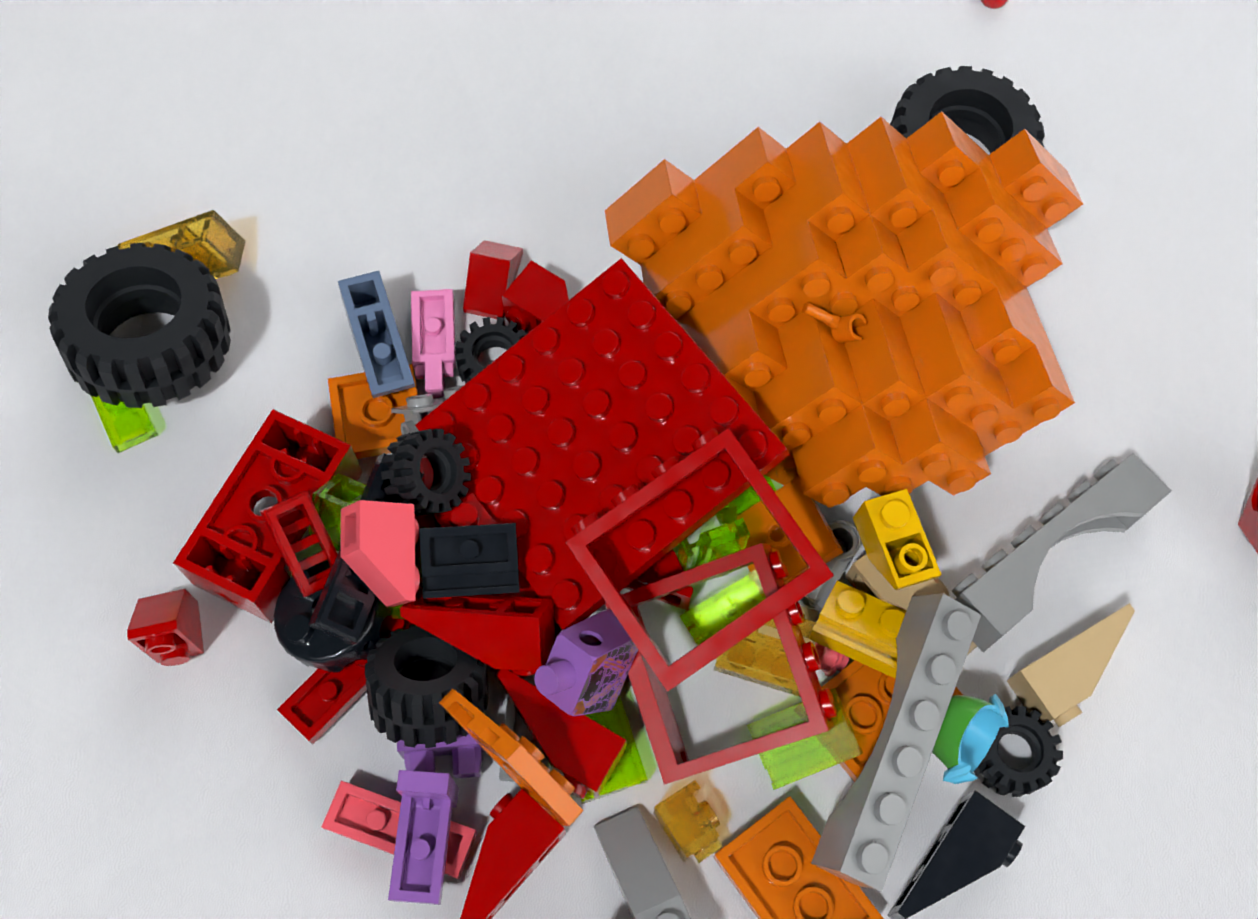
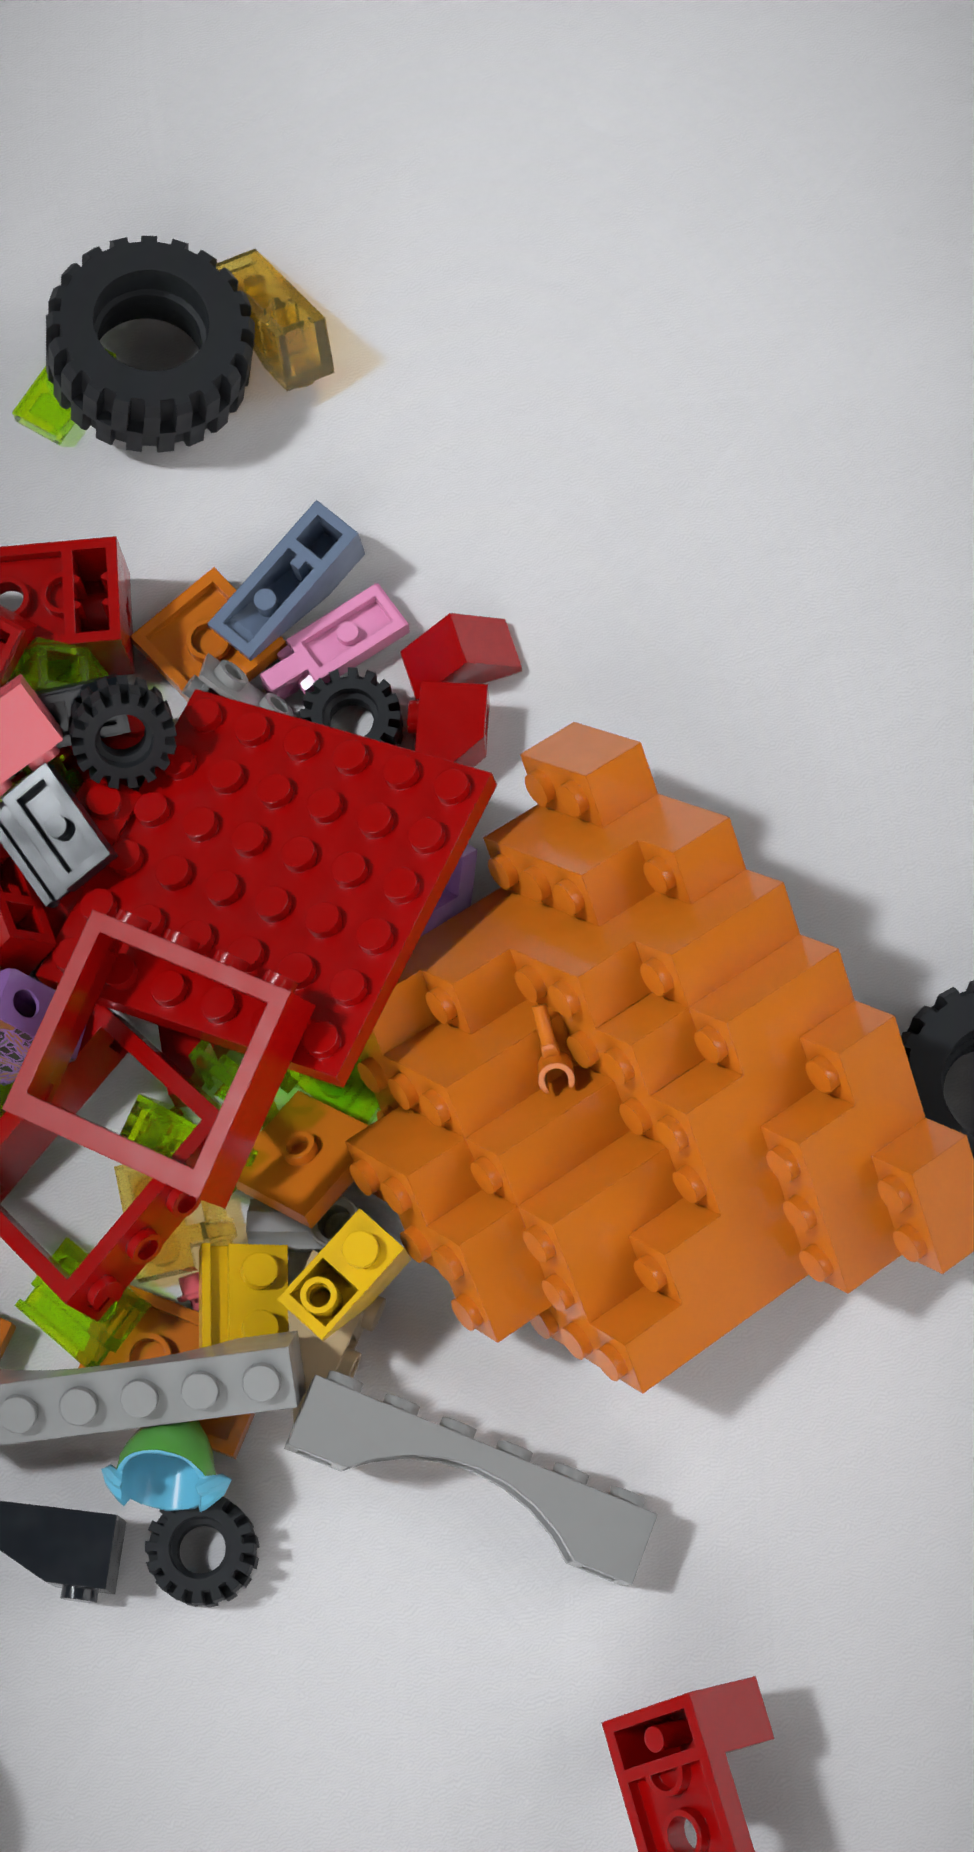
camera: 70 degrees right, 5 degrees up
tan slope [1007,603,1135,727] -> none

